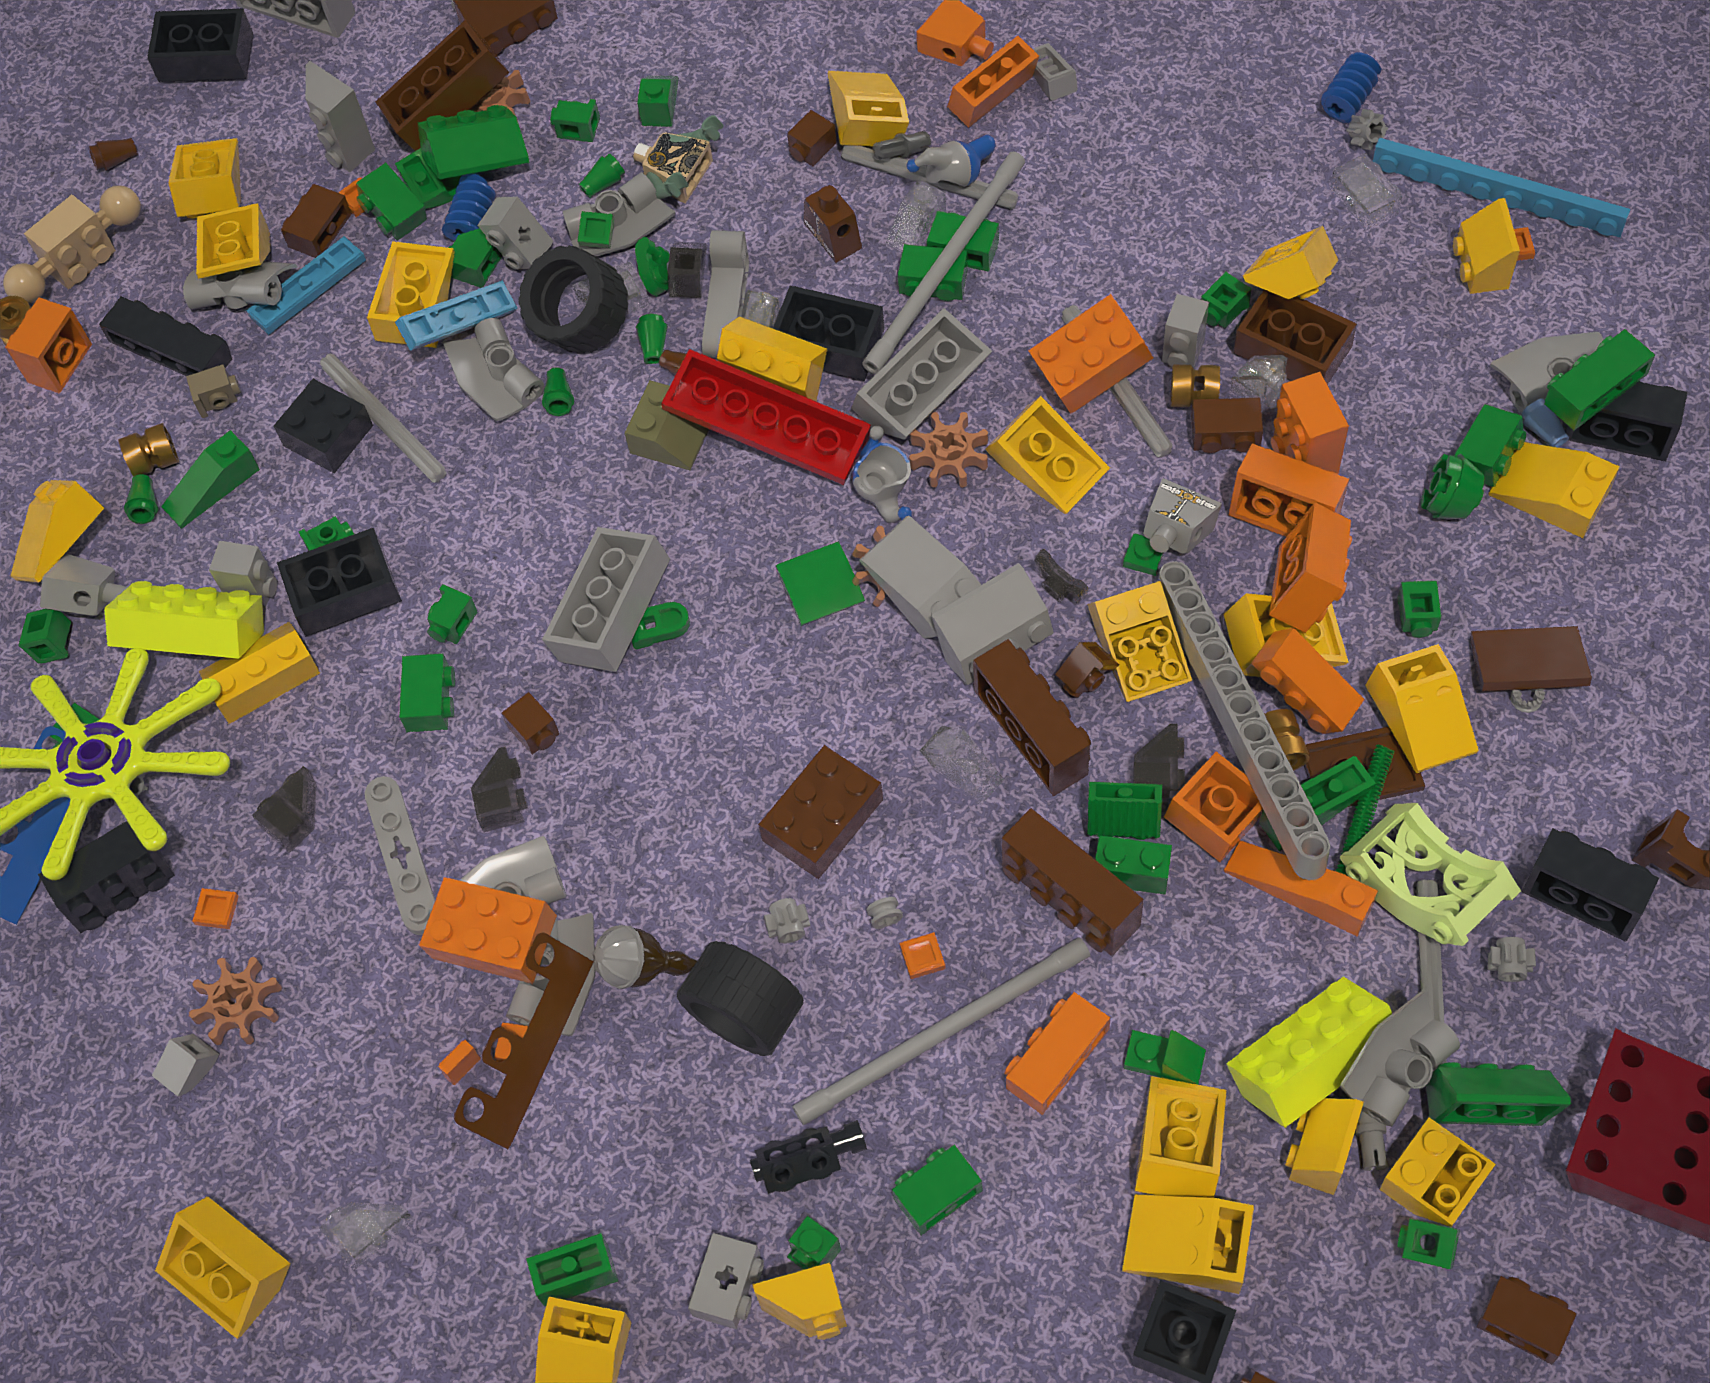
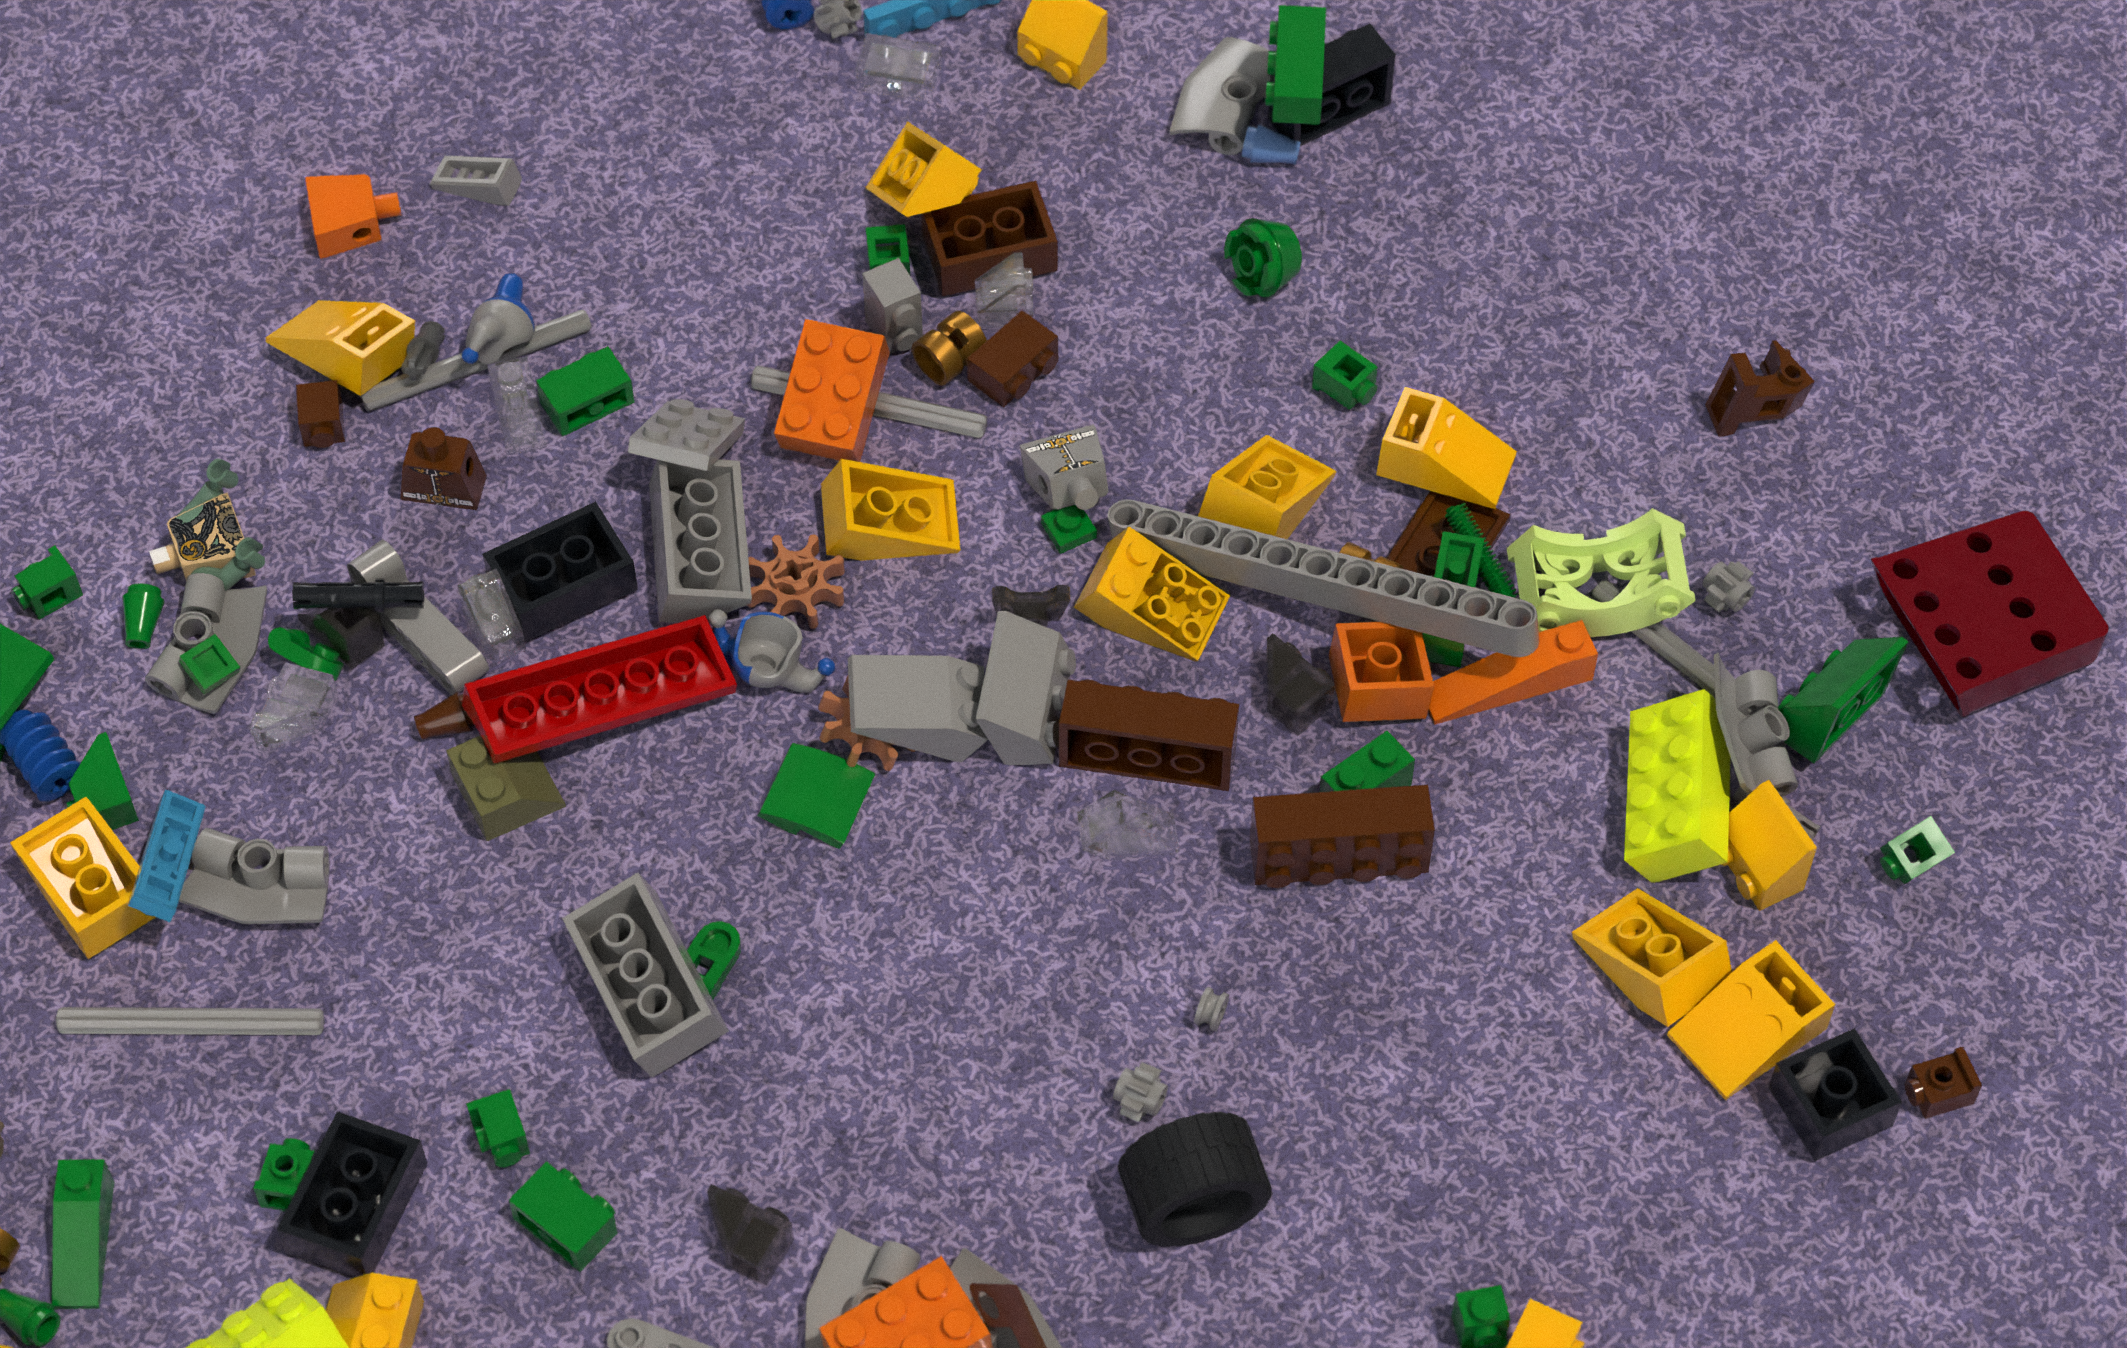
camera: 55 degrees left, 5 degrees down
light grey brick [209,541,277,608] -> none
black brick [274,378,373,473] -> none
light grey brick [478,197,553,270] -> none
reddish brown brick [501,692,559,755] -> none
black tyre [518,246,628,354] -> none
green cone [542,367,574,416] -> none
light grey piece [592,925,697,989] -> none
green cone [636,314,668,364] -> none
green slope [637,76,679,127] -> none
yellow slope [717,316,827,401] -> none
black brick [750,1120,867,1194] -> none
reddish brown brick [758,745,883,880] -> none
light grey piece [792,937,1090,1126] -> none
light grey piece [862,151,1025,374] -> none
green brick [892,1144,983,1236] -> none
green brick [898,244,968,301] -> none
orange tile [899,932,946,979] -> none
orange brick [947,35,1039,128] -> none
orange brick [1004,992,1111,1115] -> none
reddish brown brick [1055,642,1120,698] -> none
green brick [1087,782,1162,840] -> none
green slope [1124,1030,1206,1085] -> none
orange brick [1228,443,1349,537] -> none
orange brick [1251,628,1364,734] -> none
orange brick [1269,502,1352,633] -> none
orange brick [1271,372,1349,475] -> none
yellow slope [1380,1117,1496,1227] -> none
green brick [1455,404,1527,487] -> none
reddish brown tile [1470,626,1592,691] -> none
reddish brown brick [1476,1276,1577,1365] -> none
yellow slope [1488,442,1620,538] -> none
light grey bush [1510,688,1545,713] -> none
black brick [1522,828,1659,942] -> none
none -> black pin [292,578,425,612]
none -> light grey plate [628,399,745,471]

